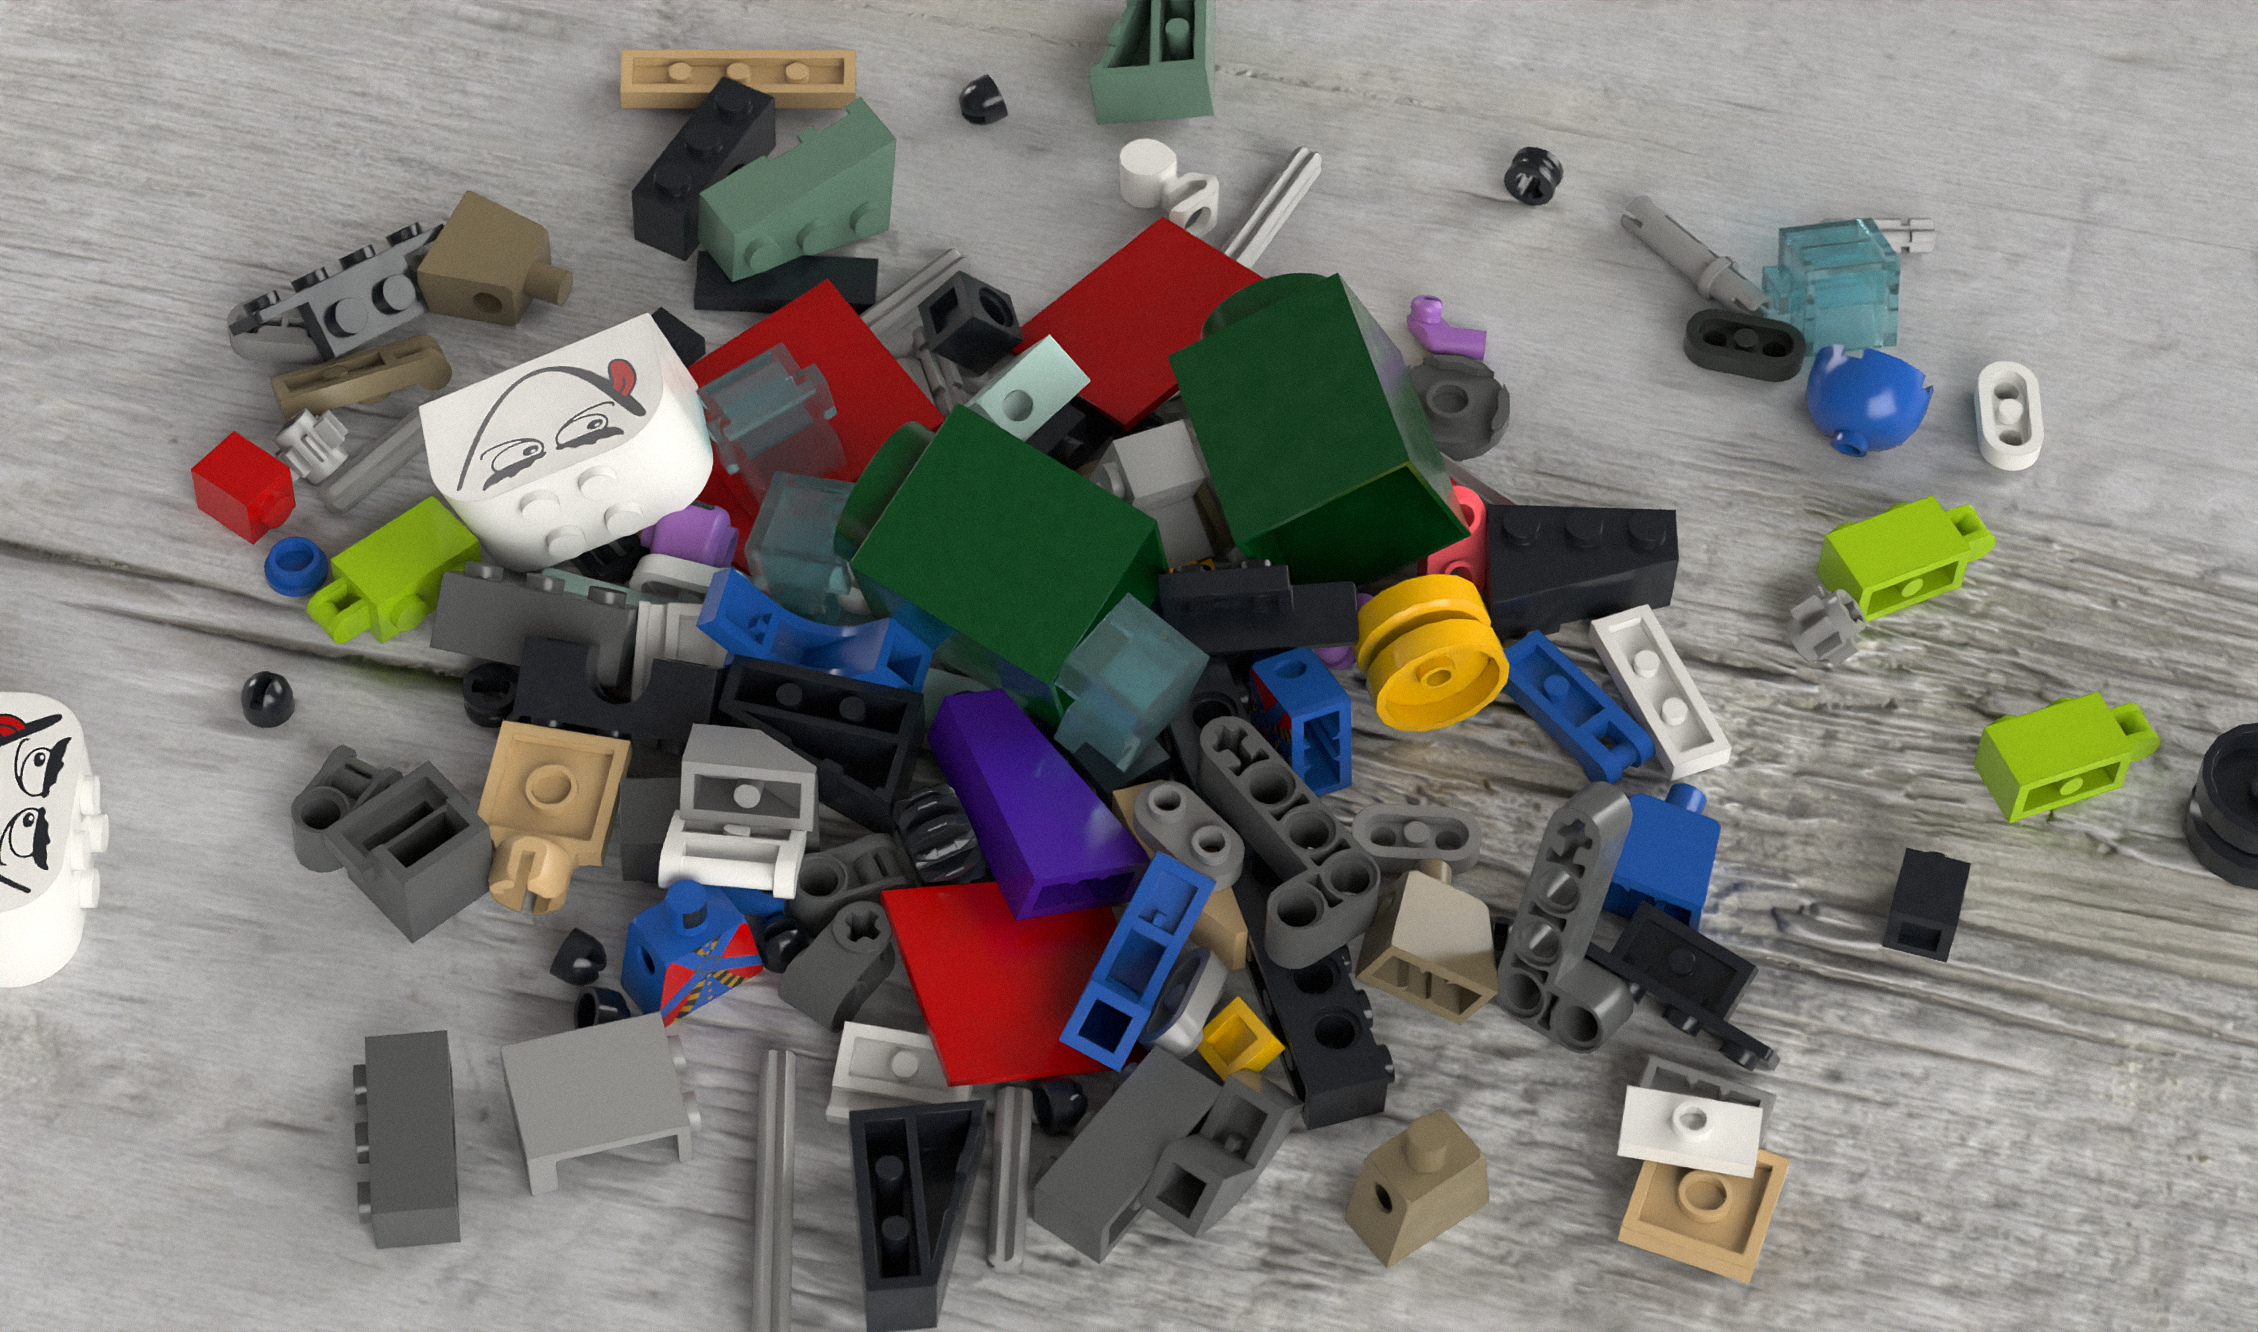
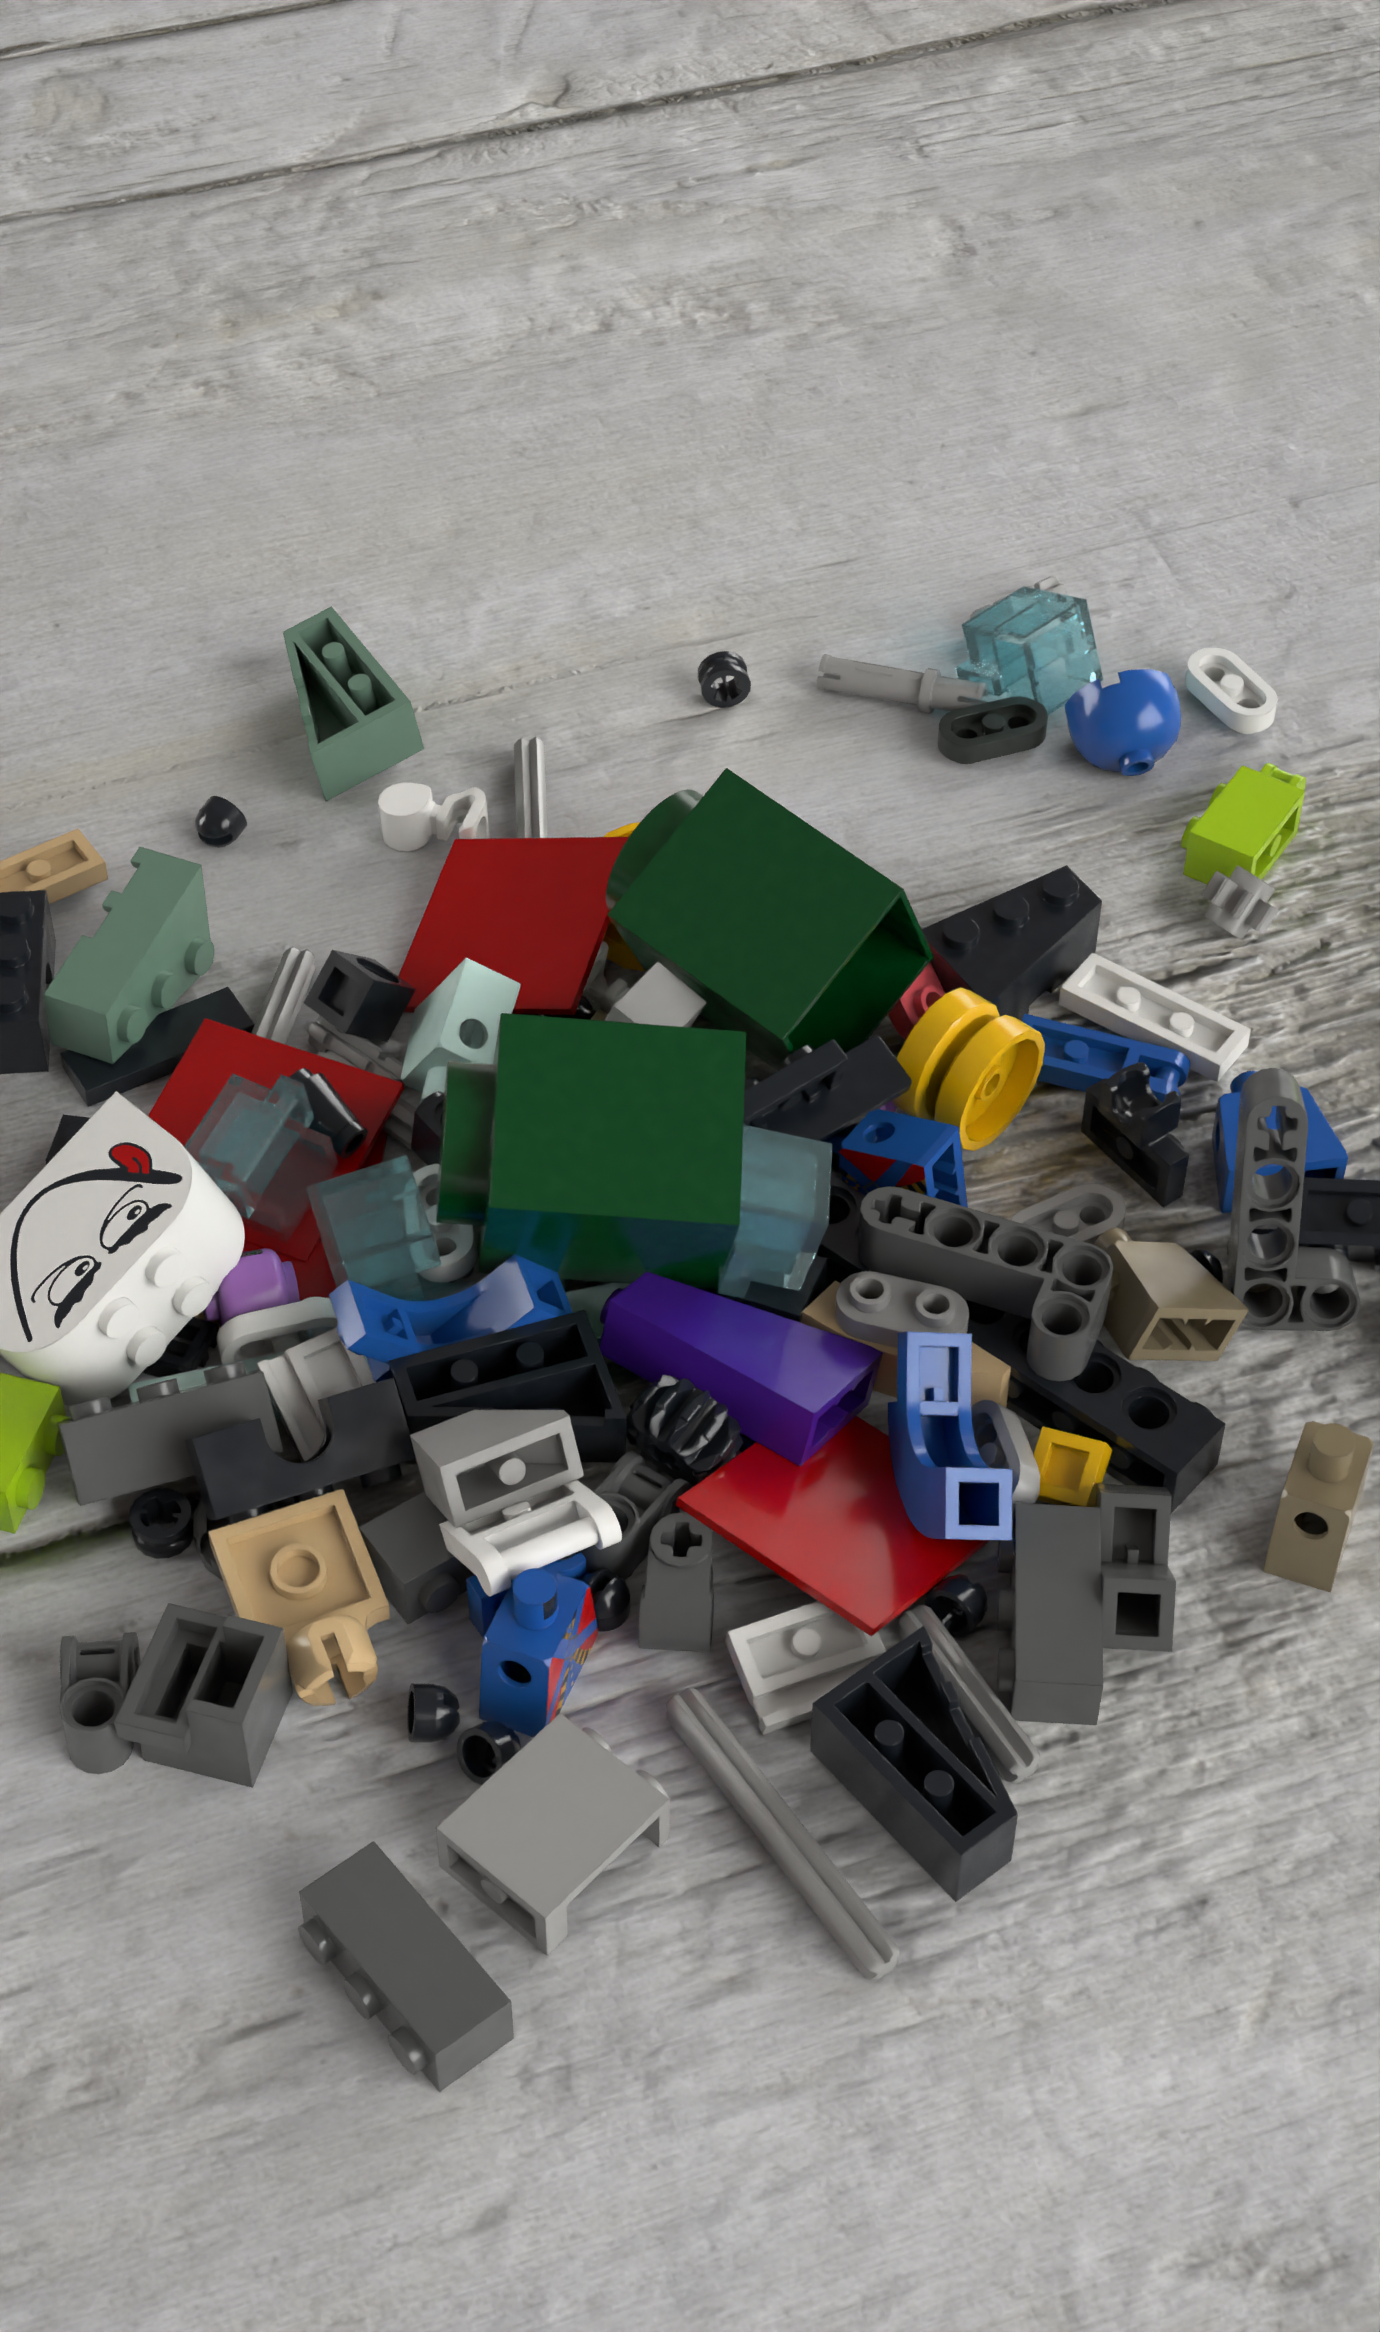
camera: 30 degrees left, 5 degrees down
none -> black cone [273,1068,368,1159]
none -> black plate [1081,1062,1189,1208]

